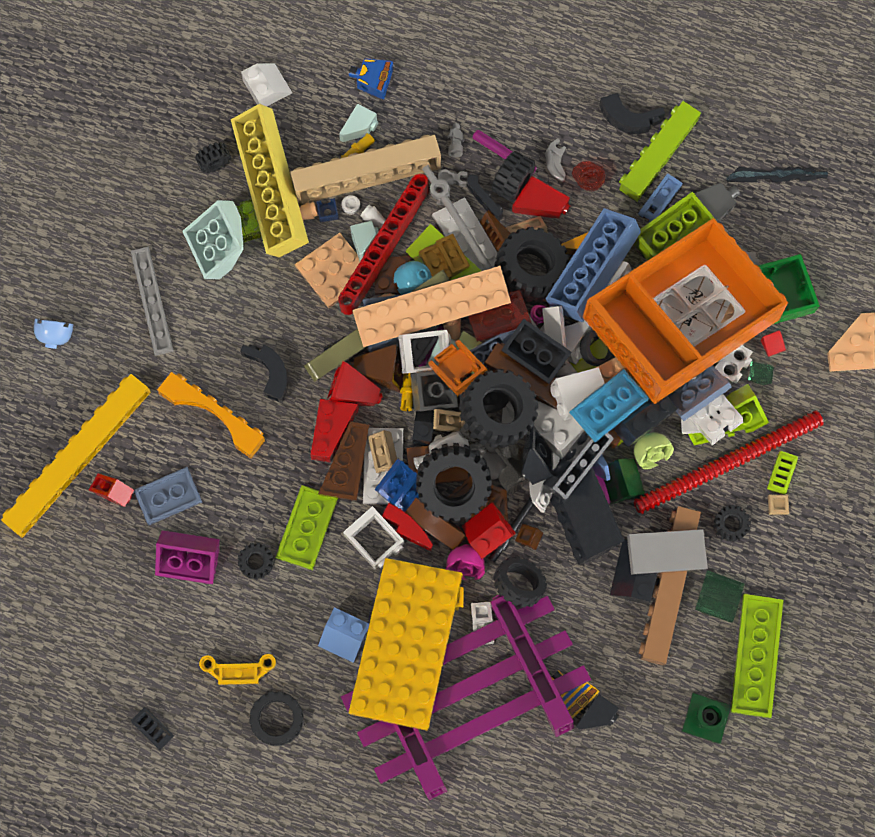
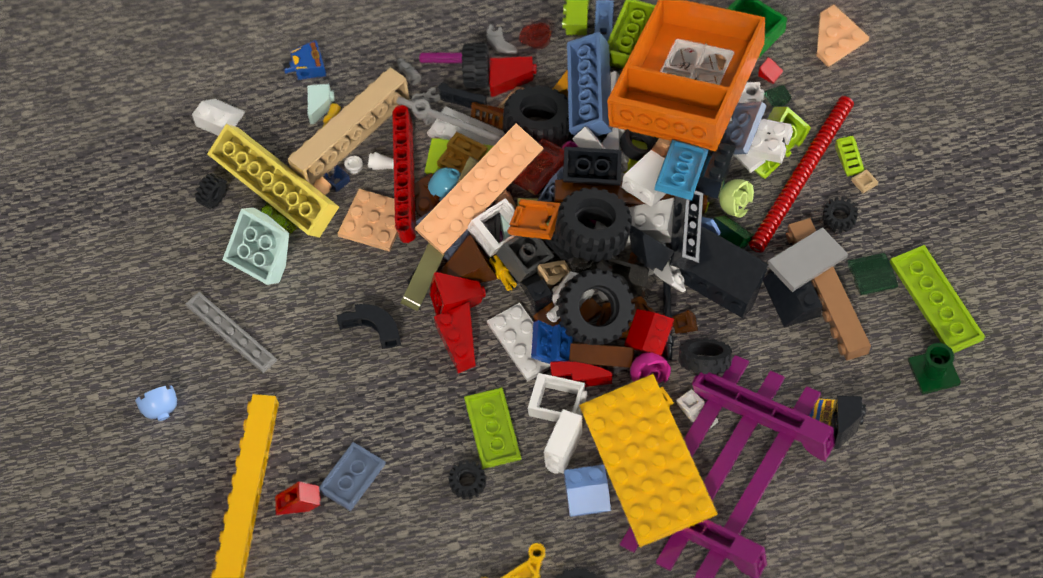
camera: 25 degrees left, 15 degrees down
magenta slope [155,530,220,585] -> none
light orange arch [157,372,265,459] -> none
reddish brown wing [318,422,369,501] -> none
light aqua slope [350,221,379,261] -> none
tan slope [368,430,397,473] -> none
none -> white brick [544,409,583,474]

